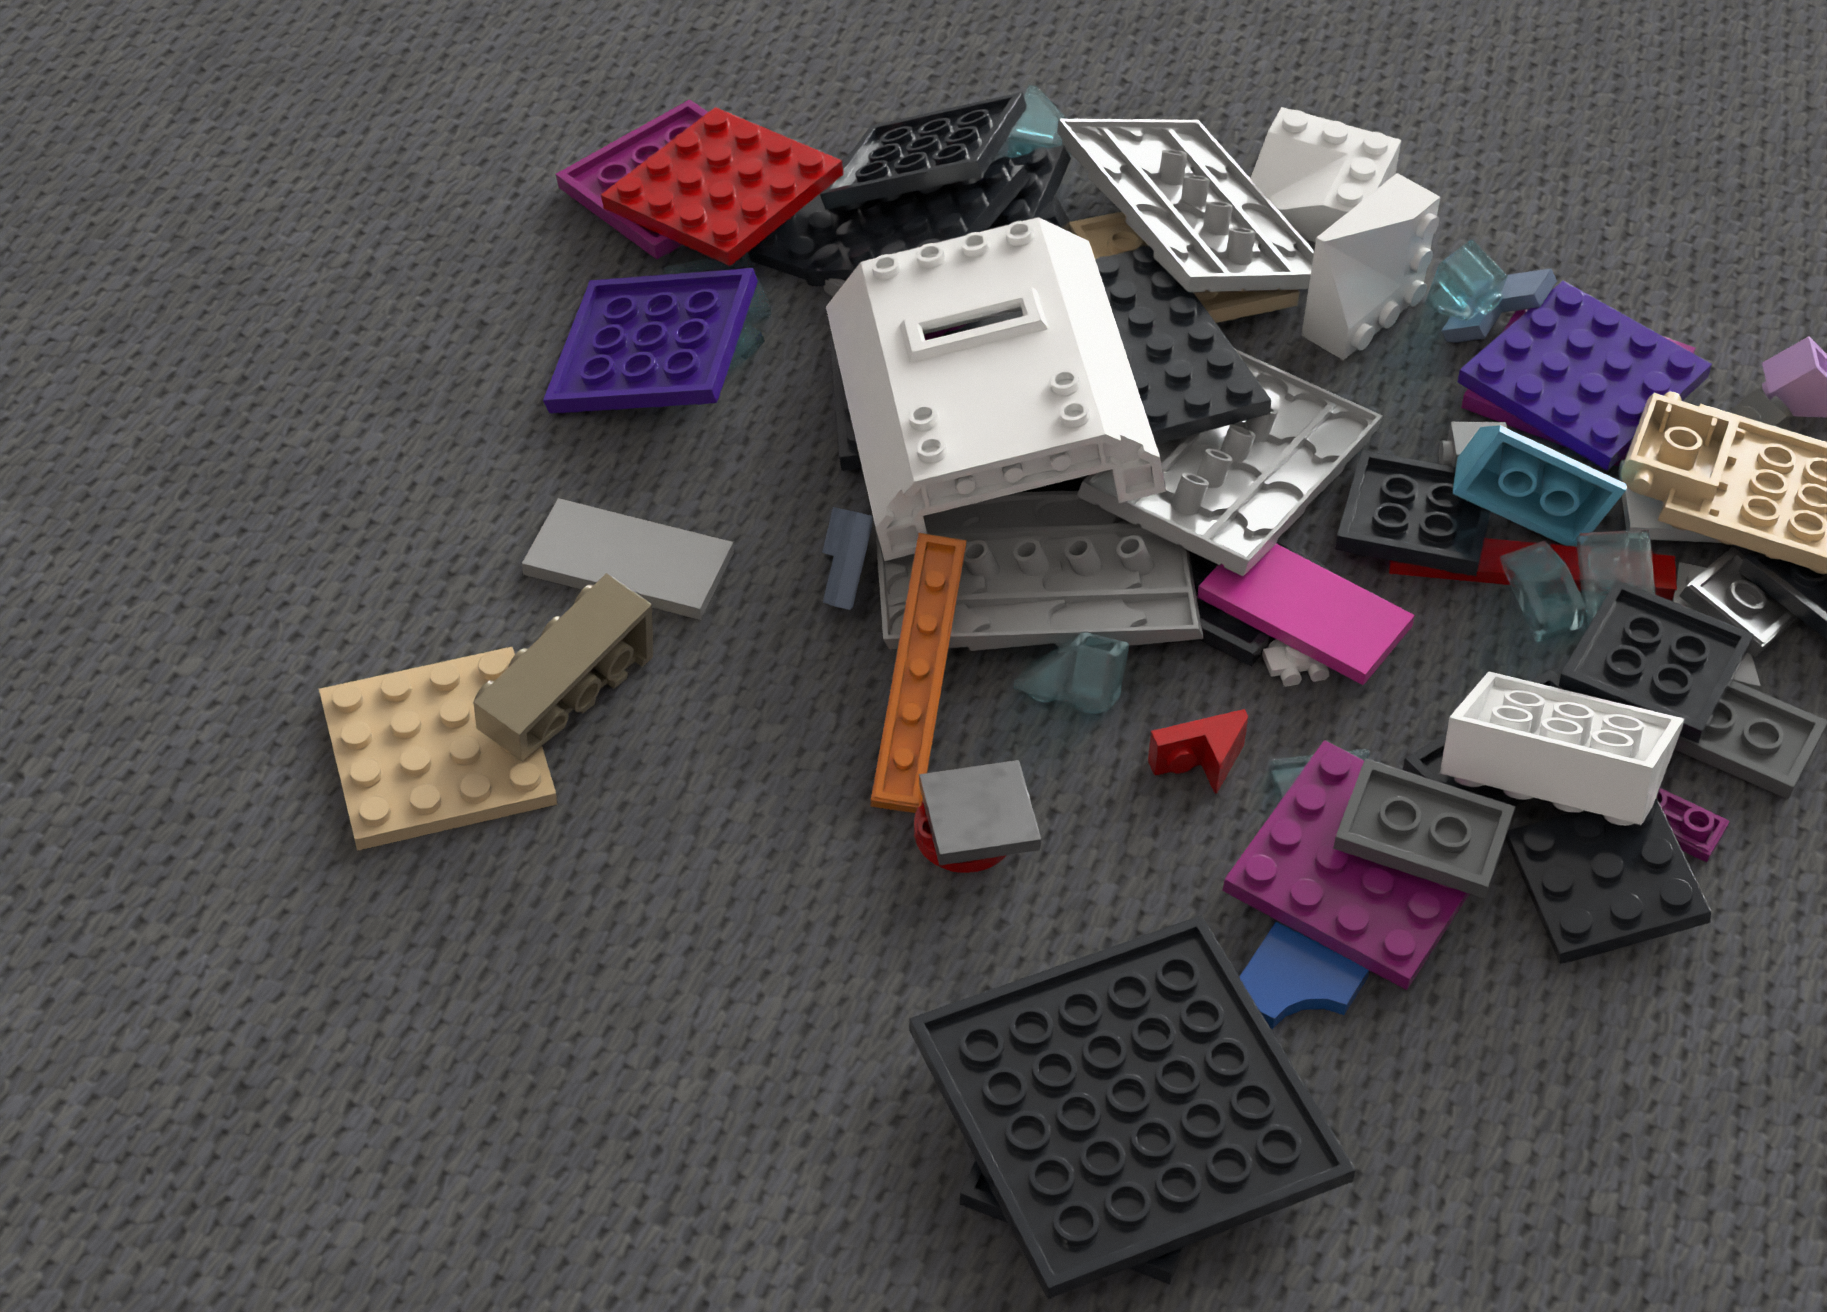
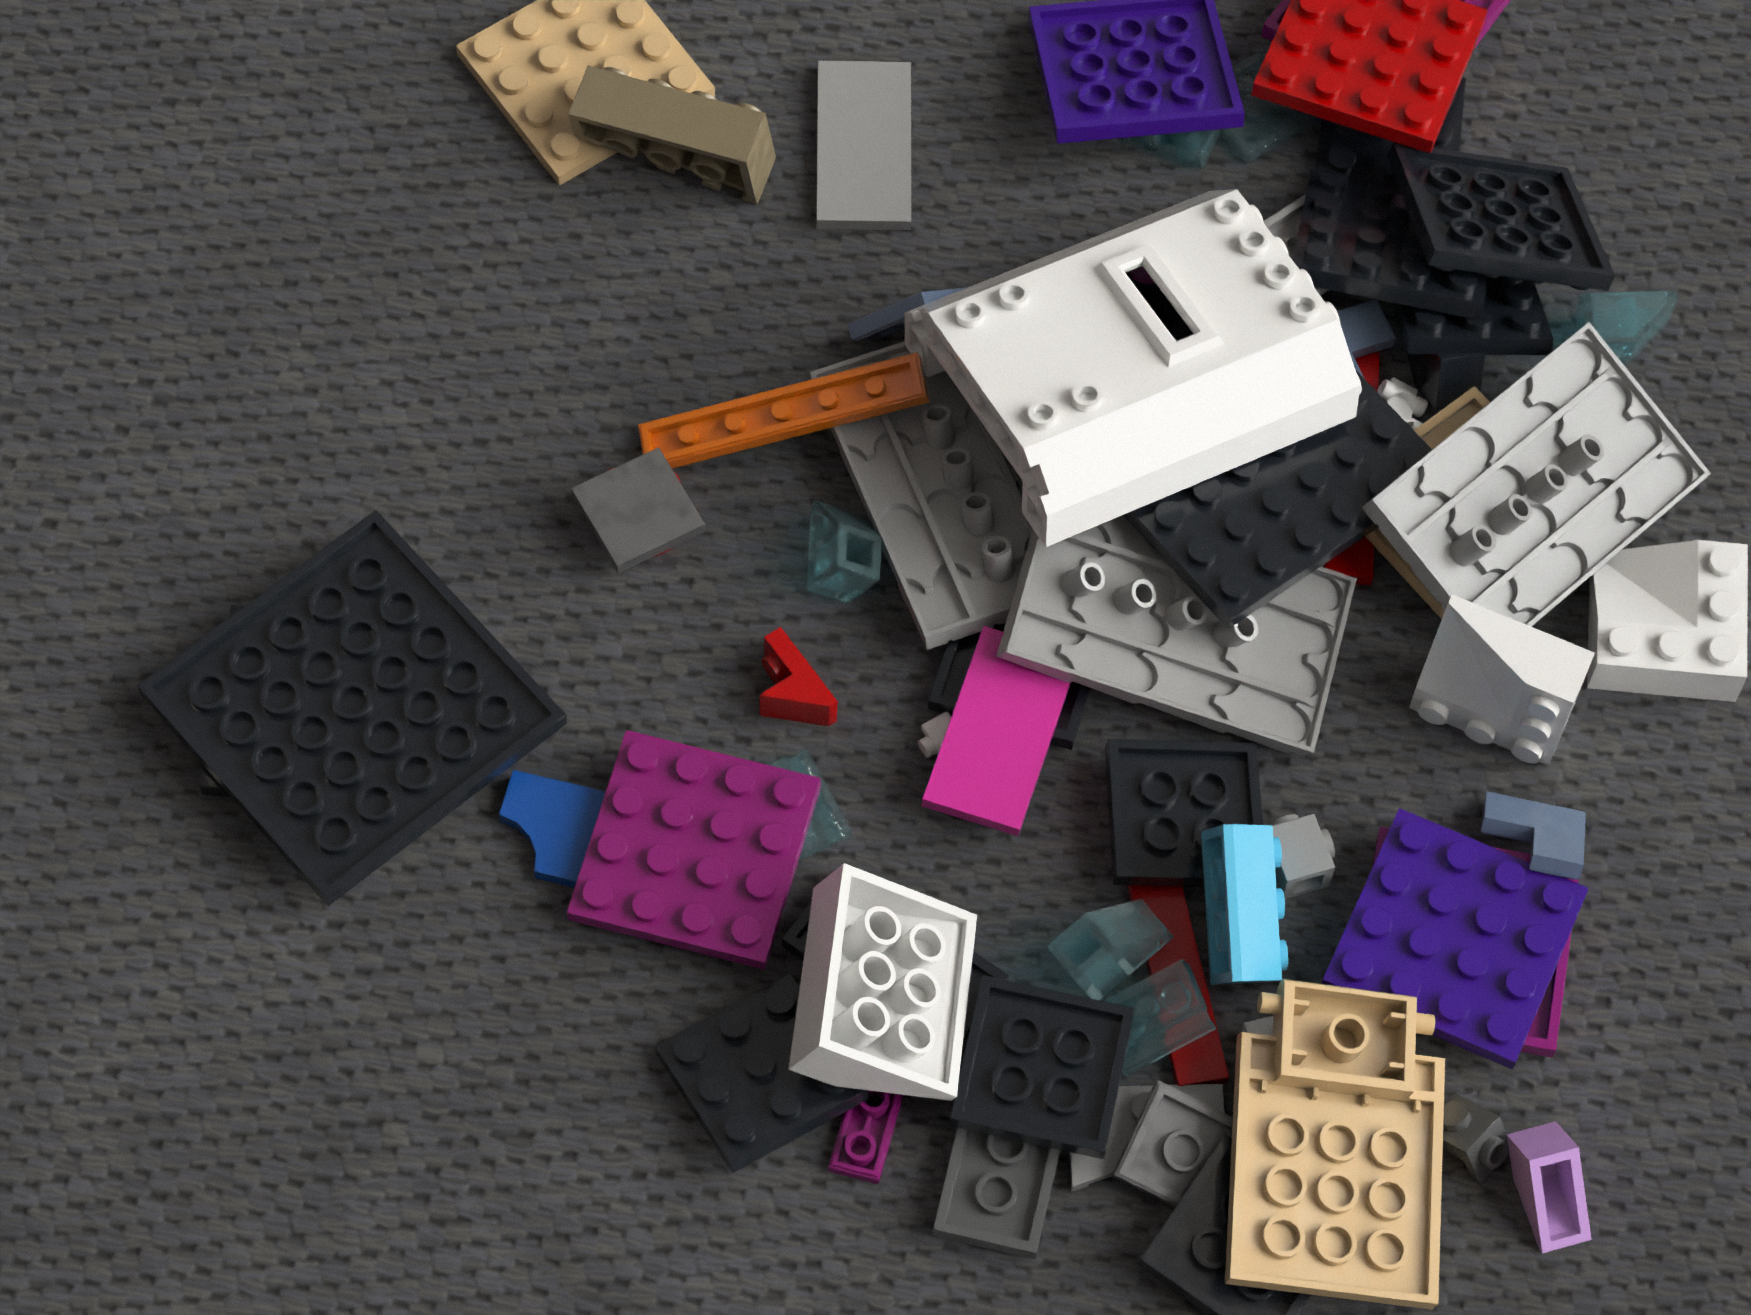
camera: 70 degrees right, 15 degrees up
dark grey plate [1333,758,1515,899] -> none
clear light blue slope [1425,239,1508,321] -> none

